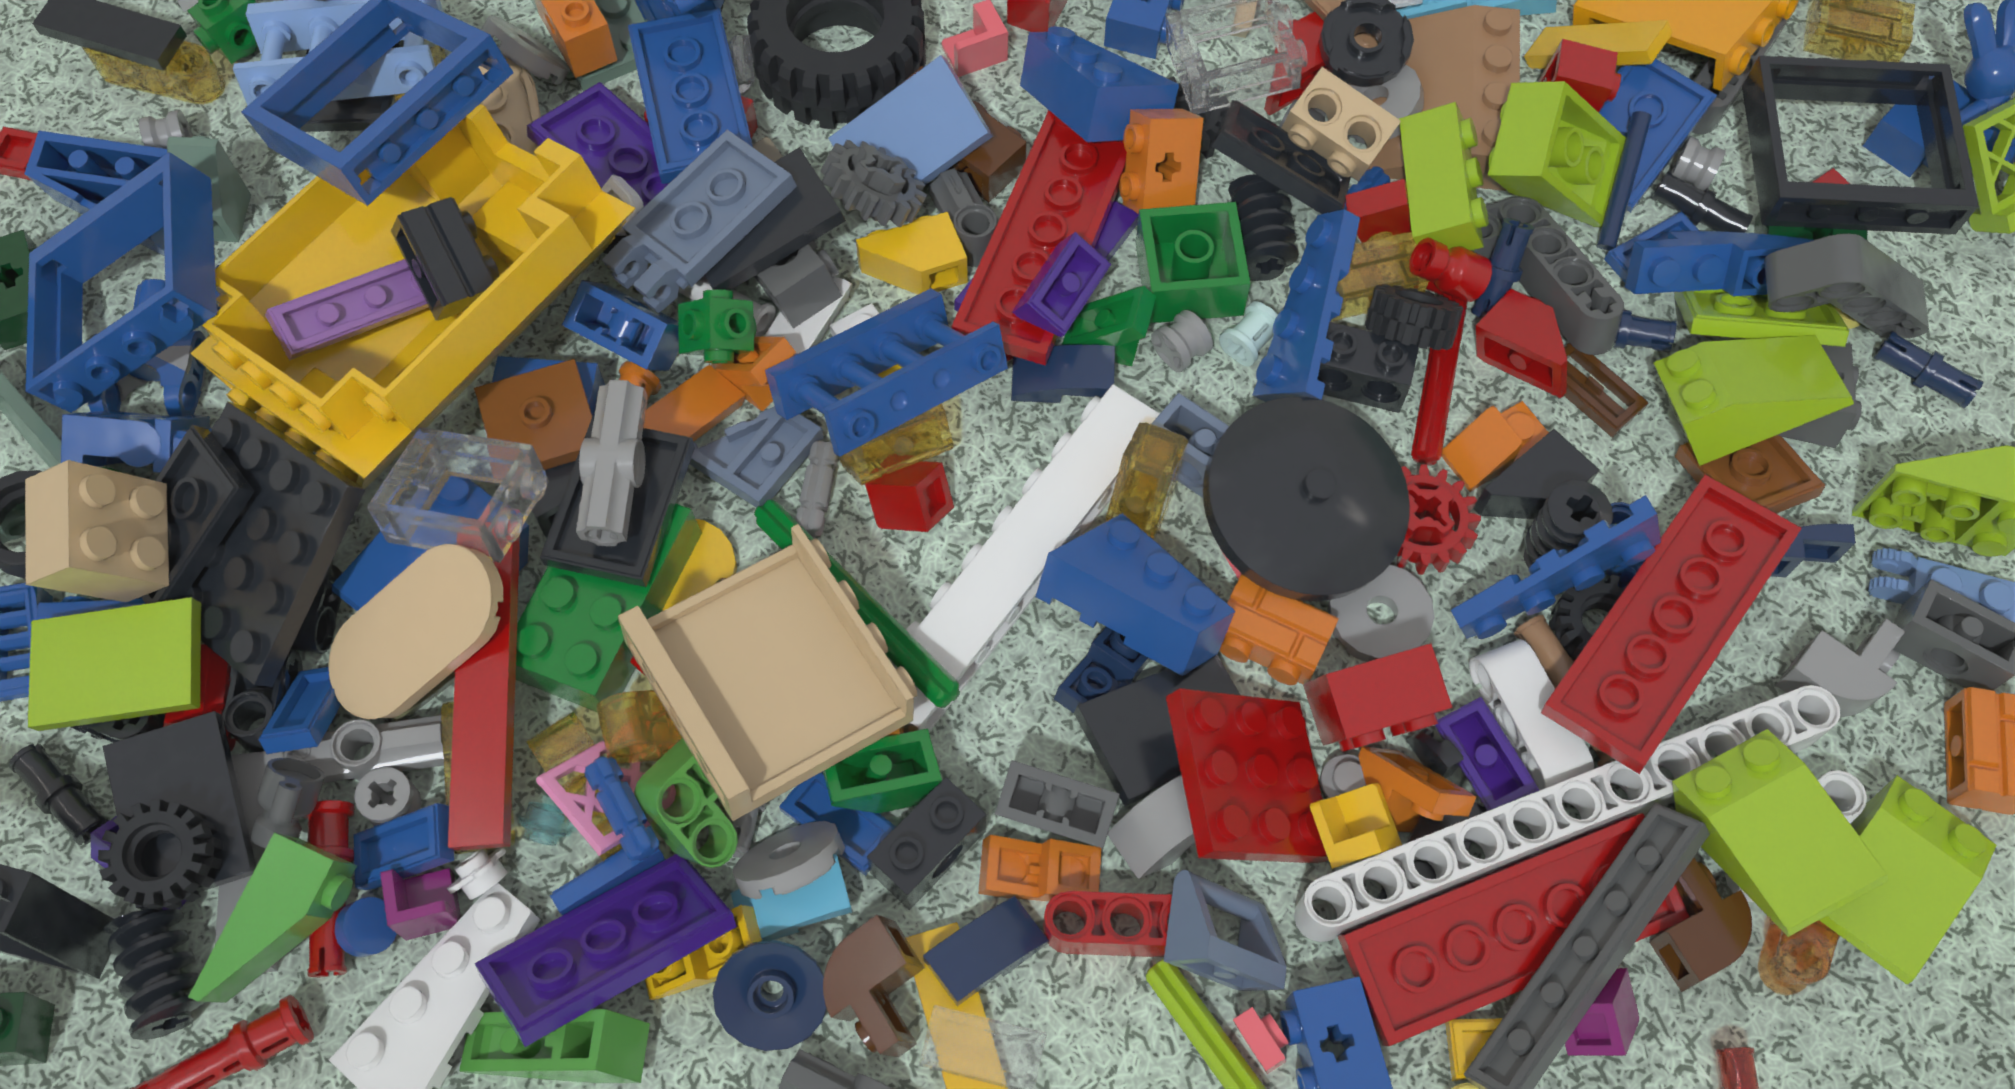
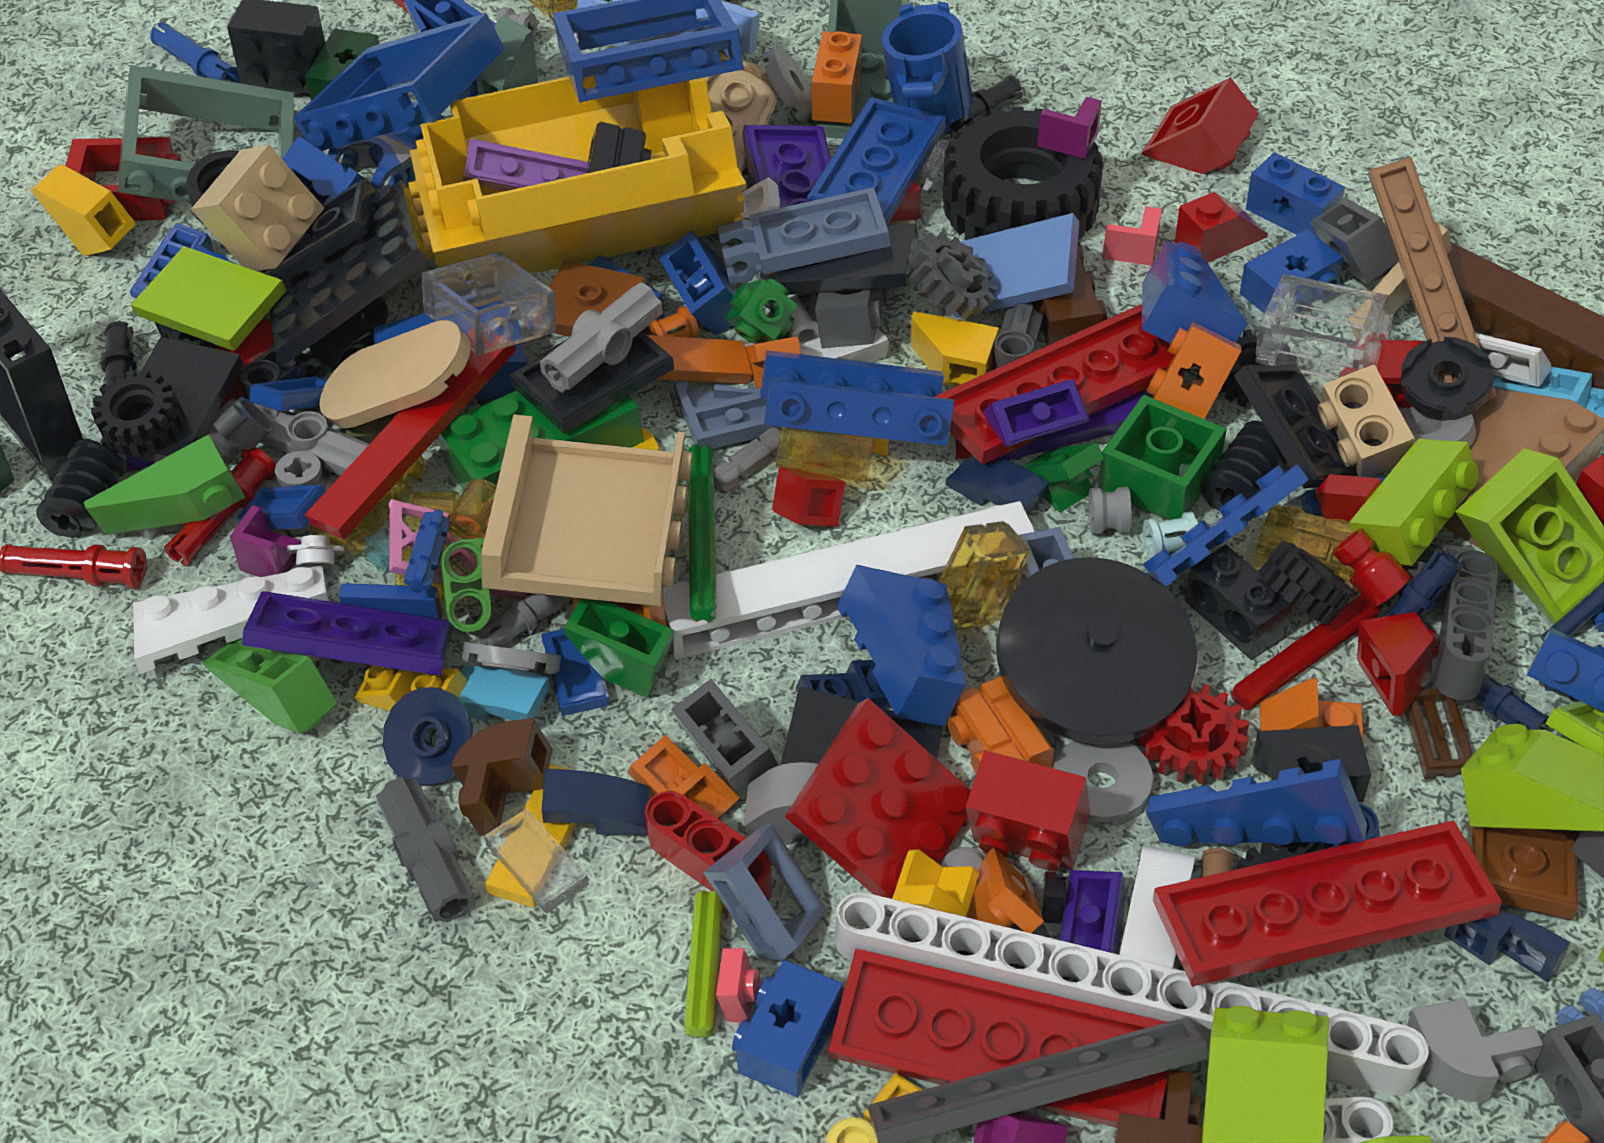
camera: 40 degrees right, 15 degrees down
blue tile [335,897,397,957] -> none
black brick [867,777,987,910] -> none

